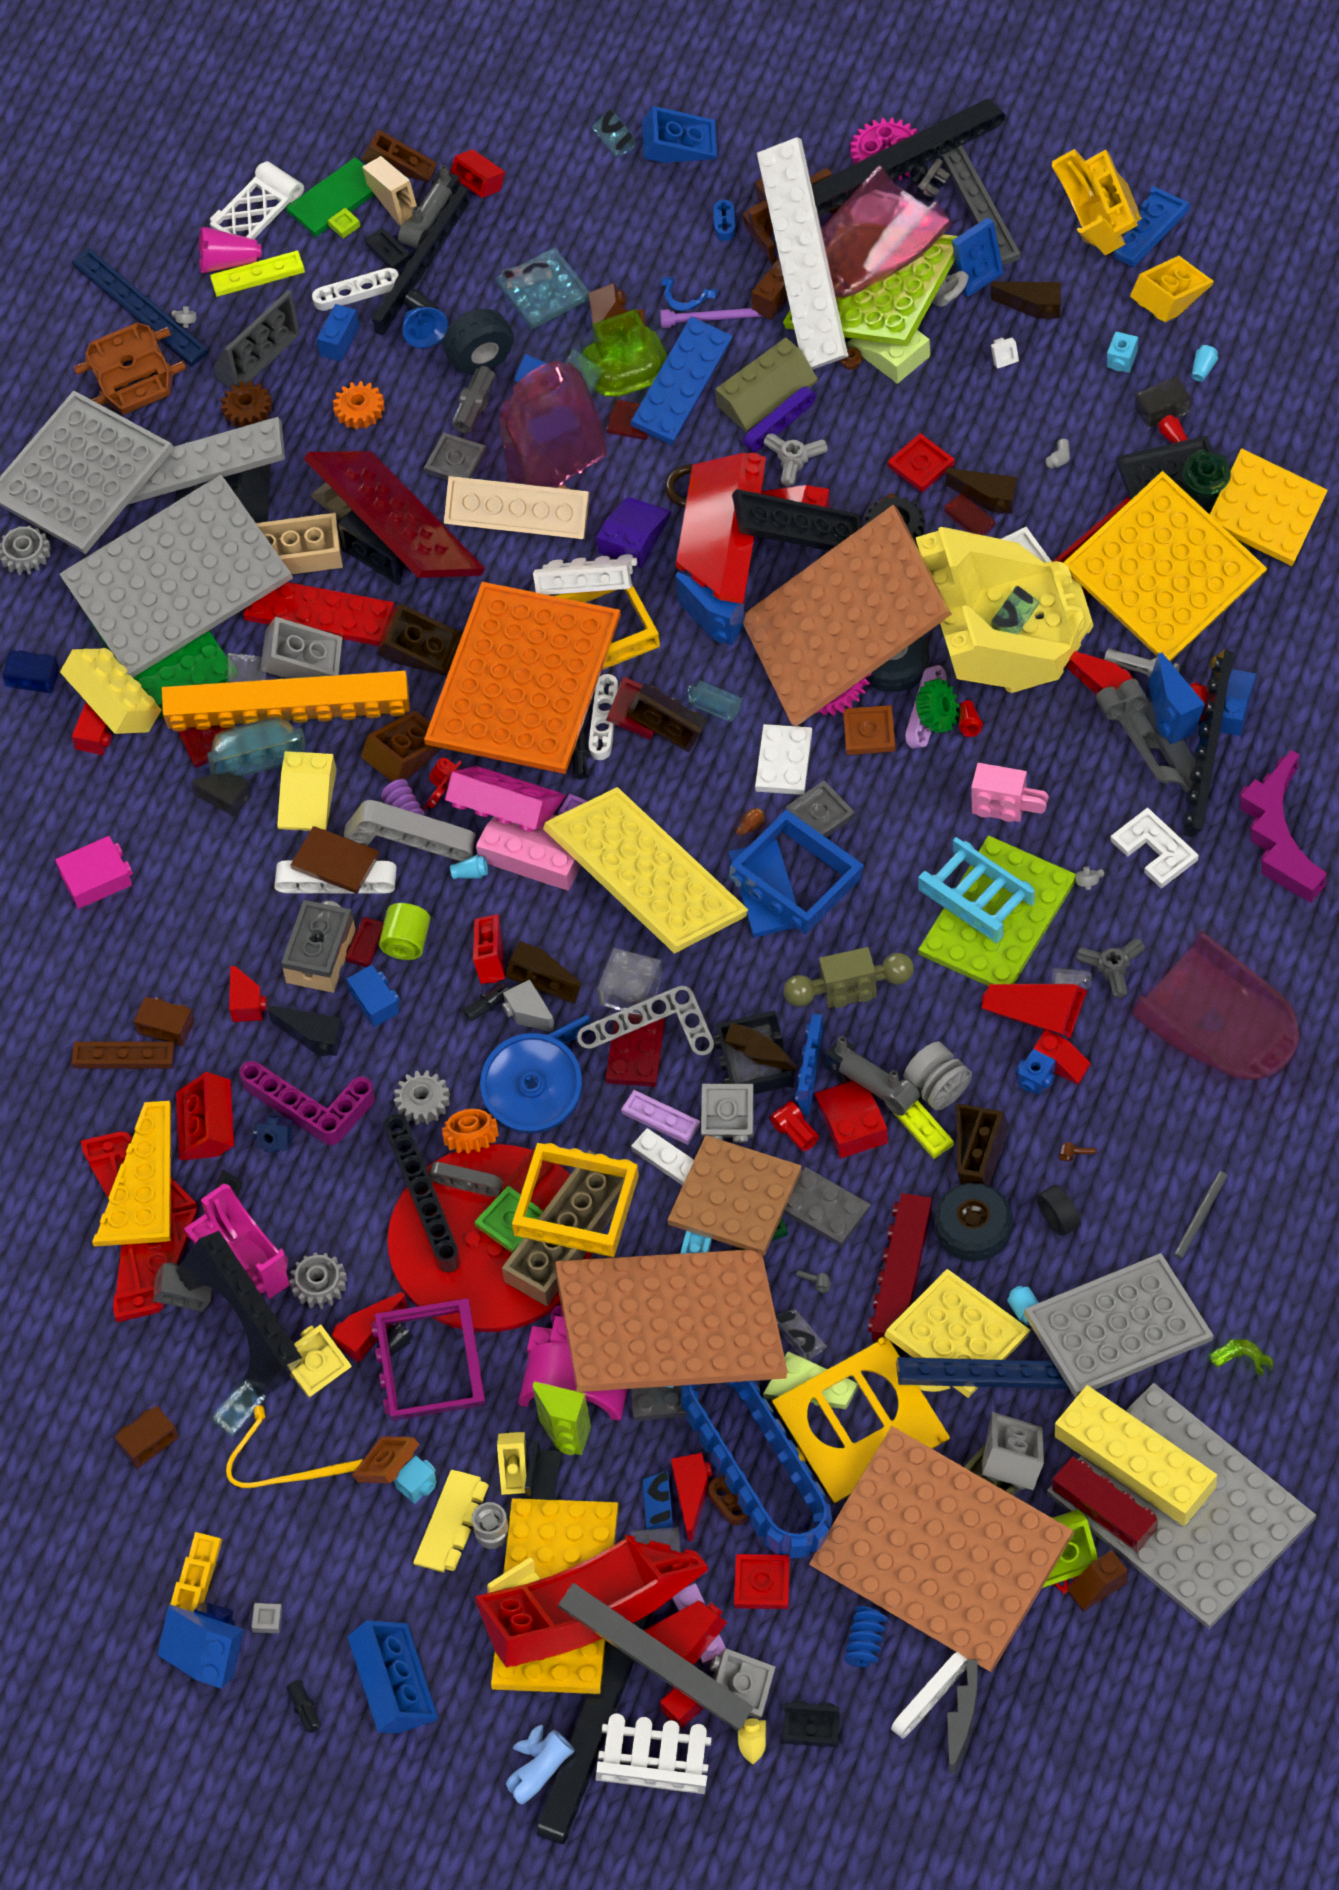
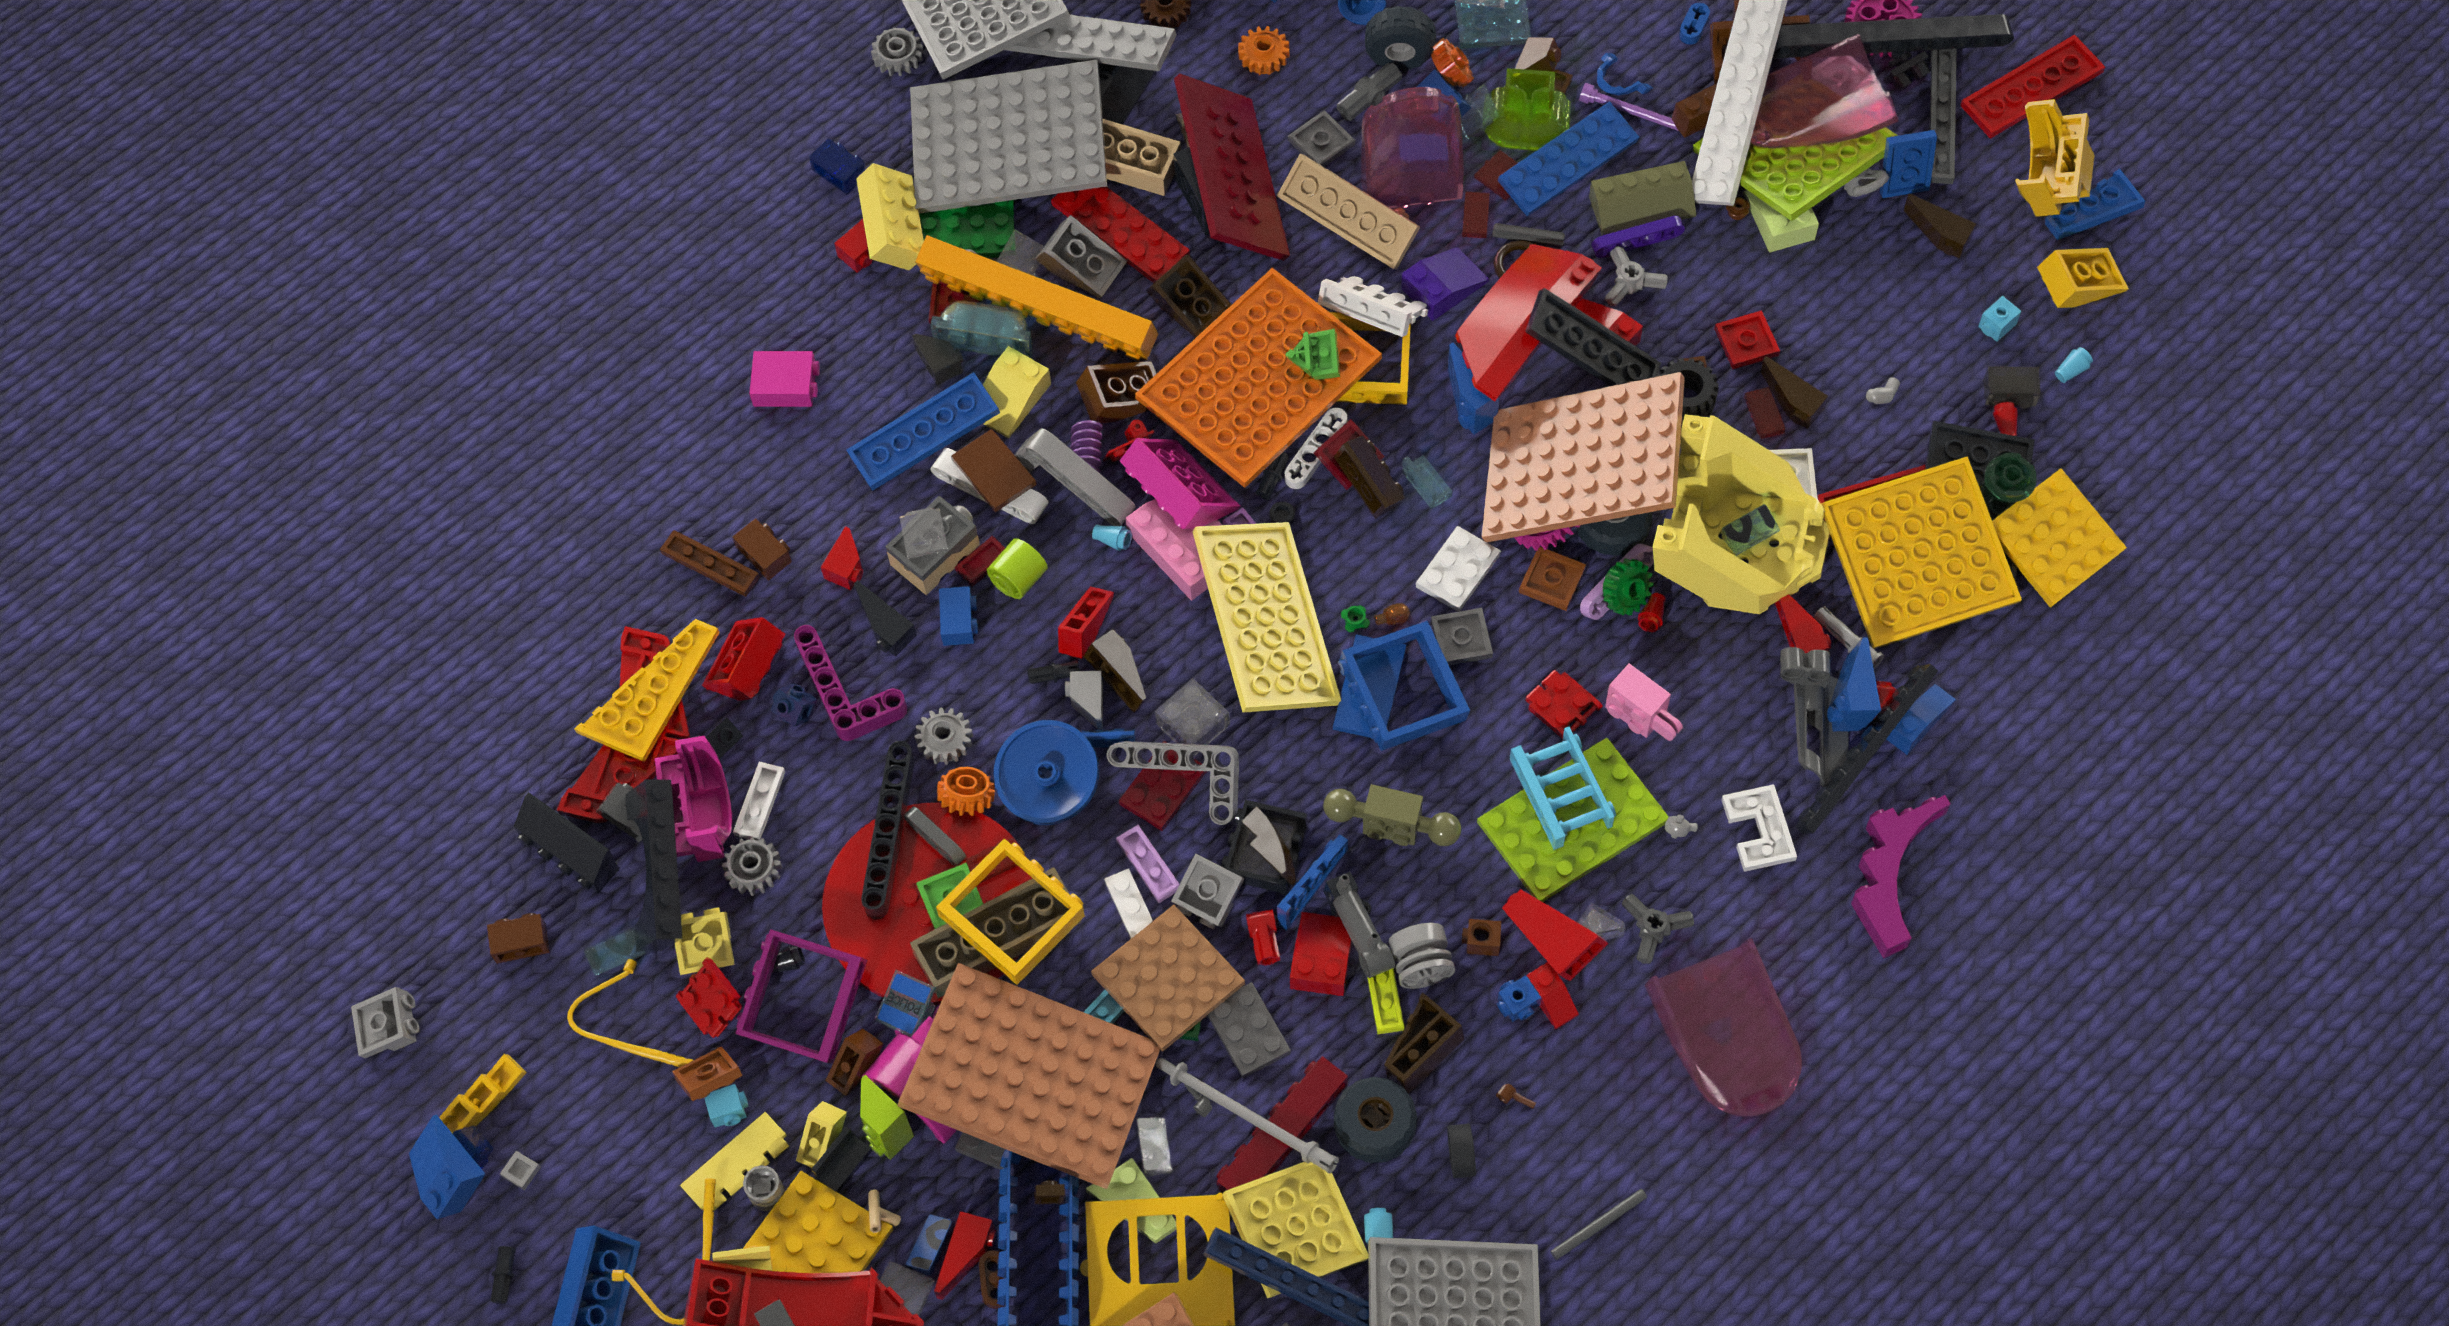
camera: 25 degrees right, 5 degrees up
red slope [332,1292,408,1363] -> none
white tile [991,338,1019,369] -> none
none -> light grey plate [351,987,419,1058]
none -> black slope [514,792,619,893]
none -> yellow piece [612,1178,716,1325]
none -> red plate [676,957,742,1038]
none -> white plate [733,762,785,841]
none -> reddish brown slope [825,1028,884,1096]
none -> blue plate [846,372,1000,491]
none -> tan piece [868,1190,901,1233]
none -> piece [874,970,936,1037]
none -> clear piece [899,508,948,559]
none -> dark brown plate [1034,1181,1065,1204]
none -> light grey bar [1155,1058,1339,1174]
none -> black tile [1269,502,1295,525]
none -> bright green slope [1285,329,1340,380]
none -> green plate [1341,605,1370,632]
none -> orange gear [1431,38,1474,88]
none -> clear red tile [1462,192,1490,238]
none -> reddish brown brick [1462,919,1501,956]
none -> dark grey axle [1492,223,1565,247]
none -> red plate [1525,670,1603,739]
none -> red plate [1960,35,2105,139]

